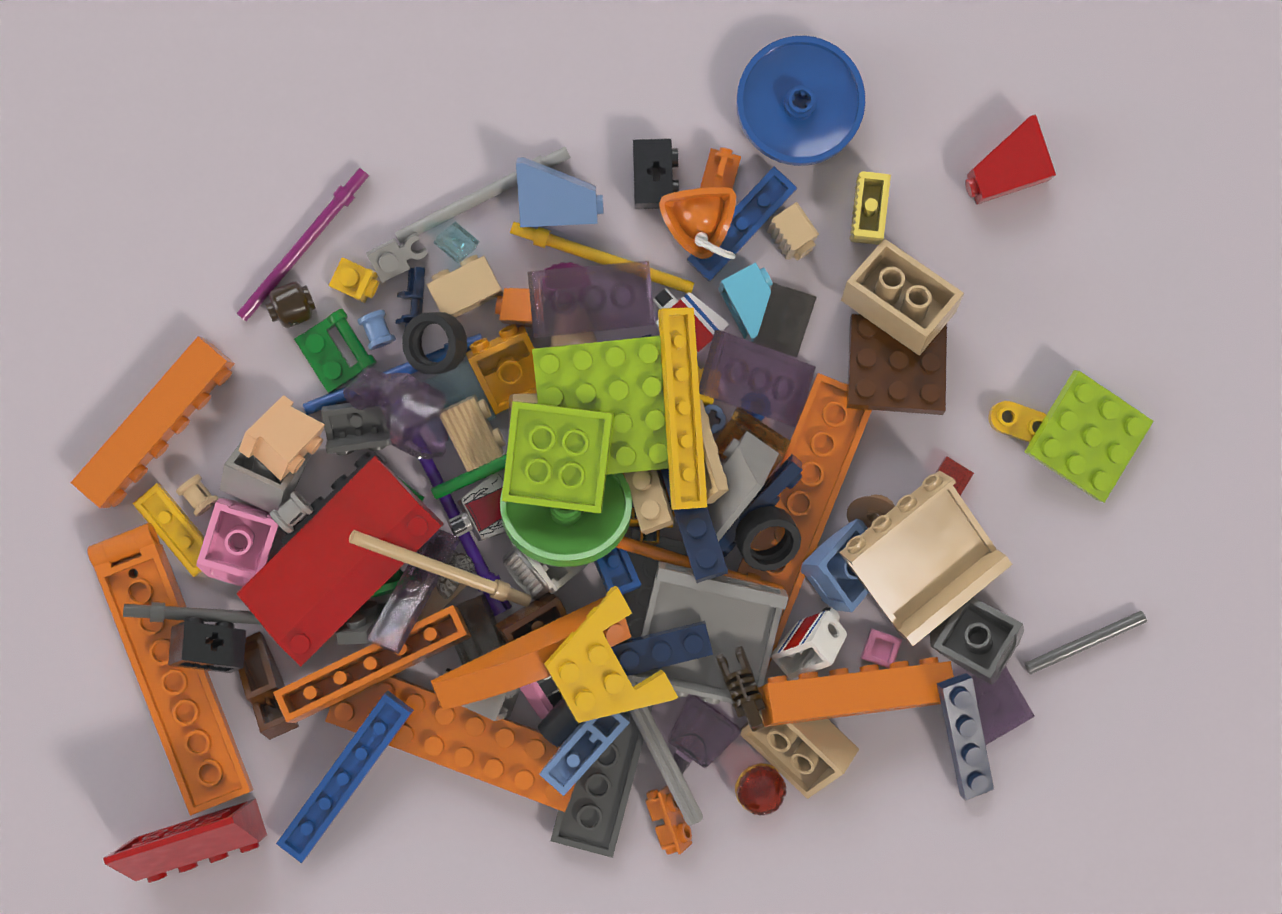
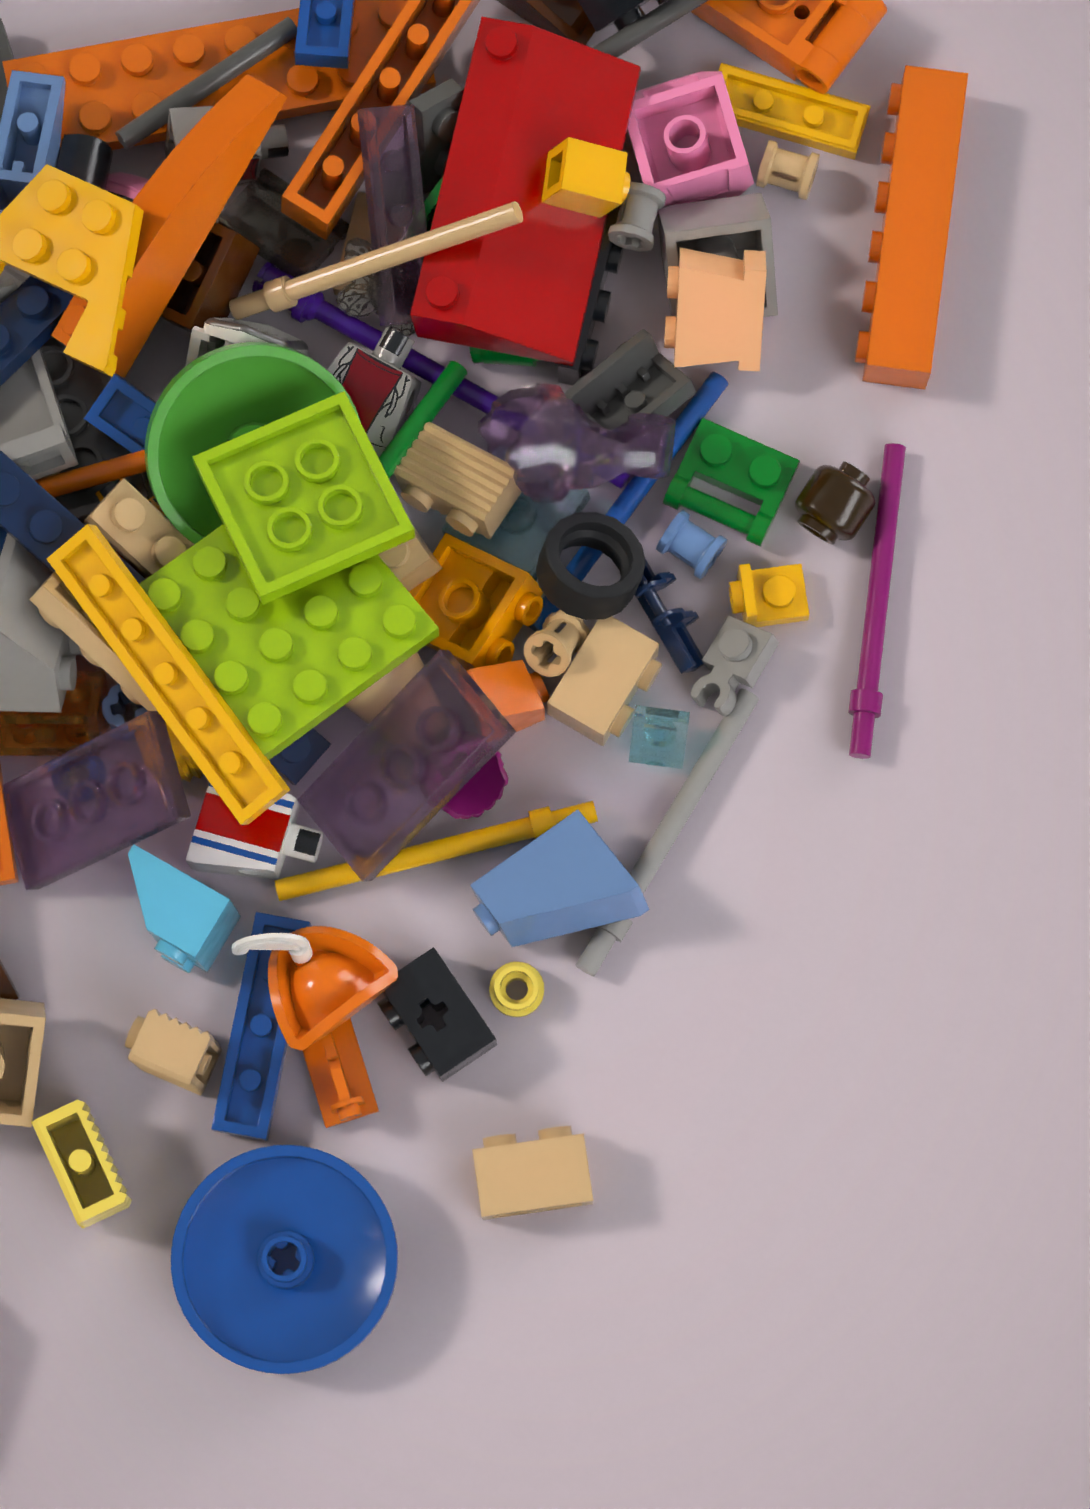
camera: 150 degrees right, 10 degrees down
clear smoke plate [752,282,817,358] -> none
none -> dark grey bar [115,17,297,150]
none -> tan brick [472,1126,593,1220]
none -> light yellow plate [489,962,544,1017]
none -> tan bush [524,610,590,677]
none -> yellow brick [541,137,631,218]

